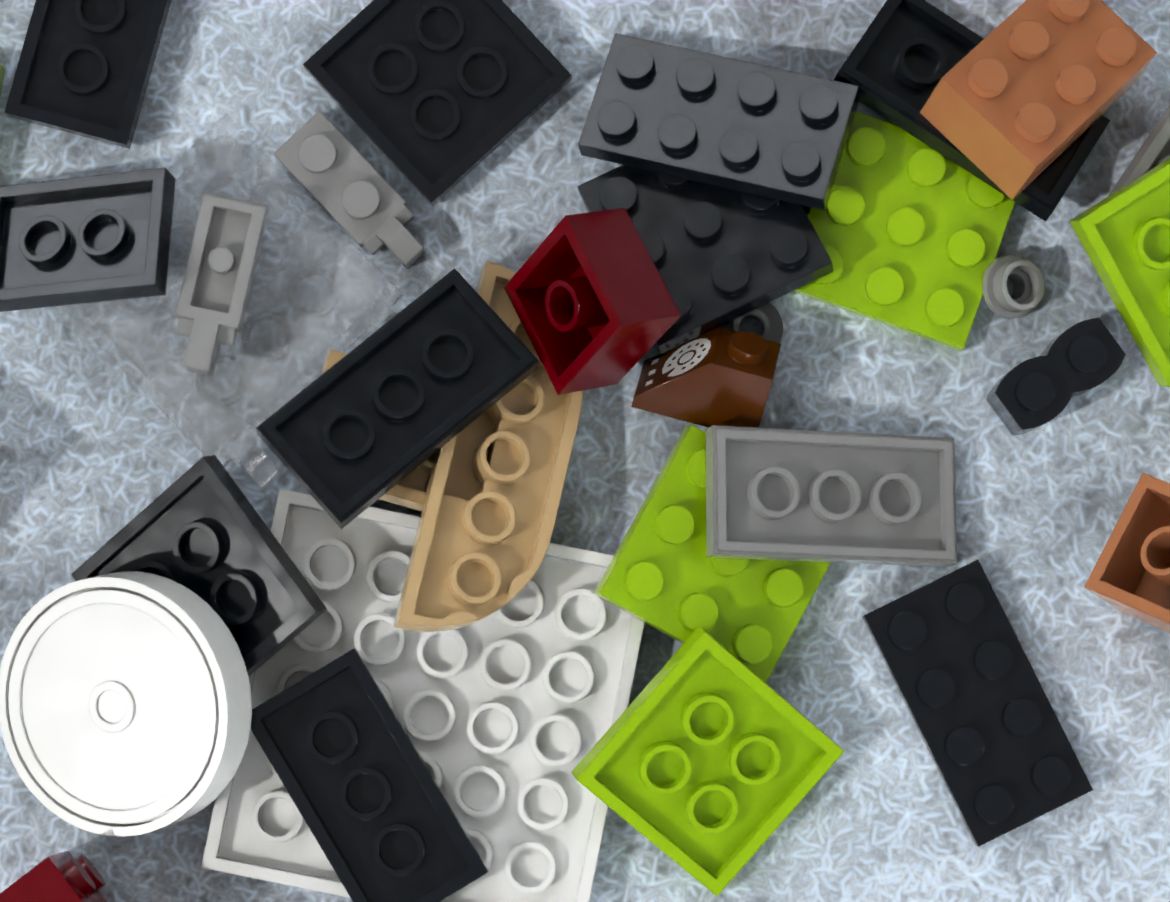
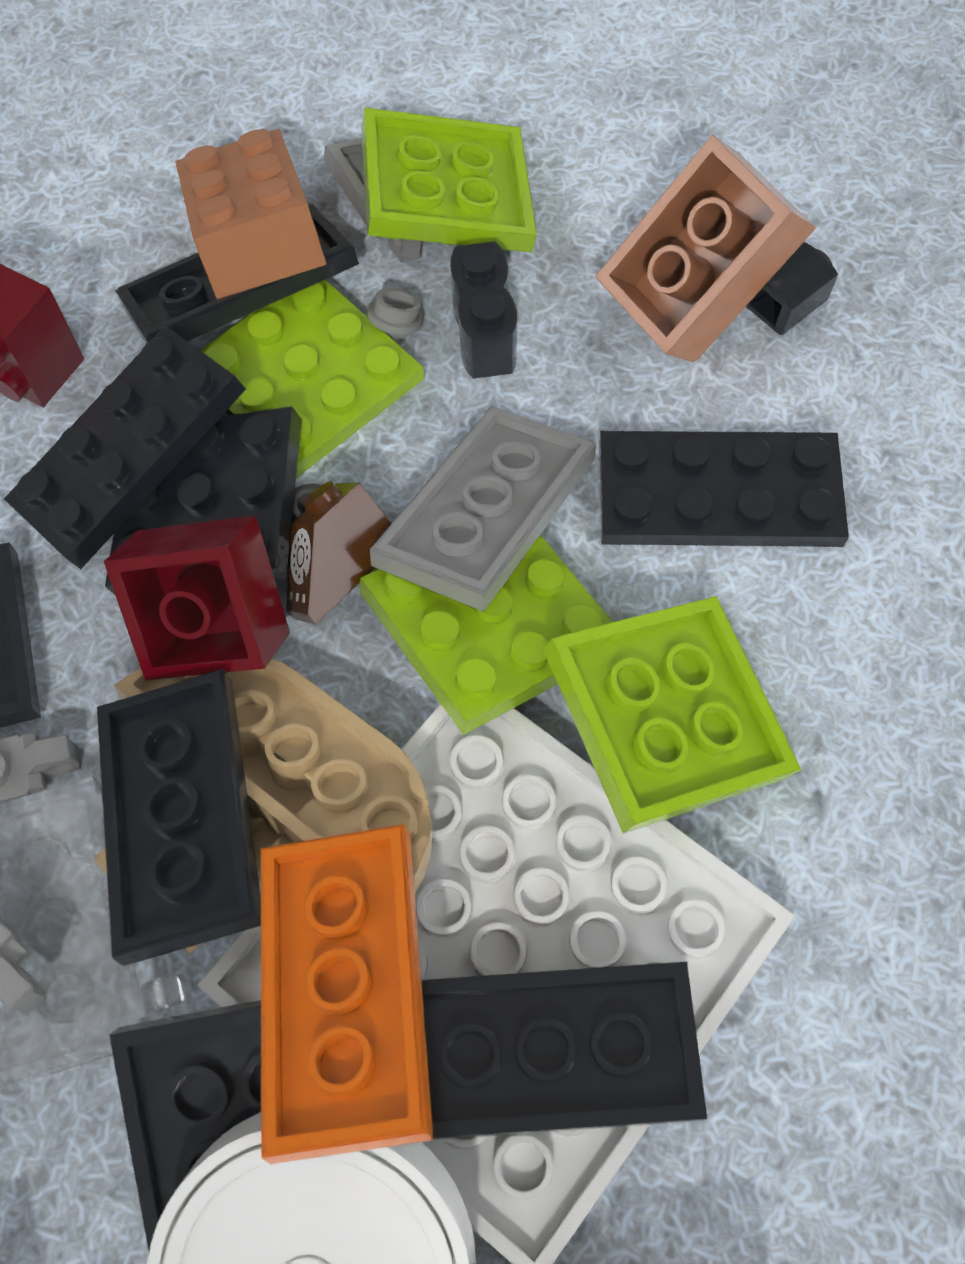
camera: 60 degrees left, 20 degrees down
none -> orange tile [261,824,433,1164]

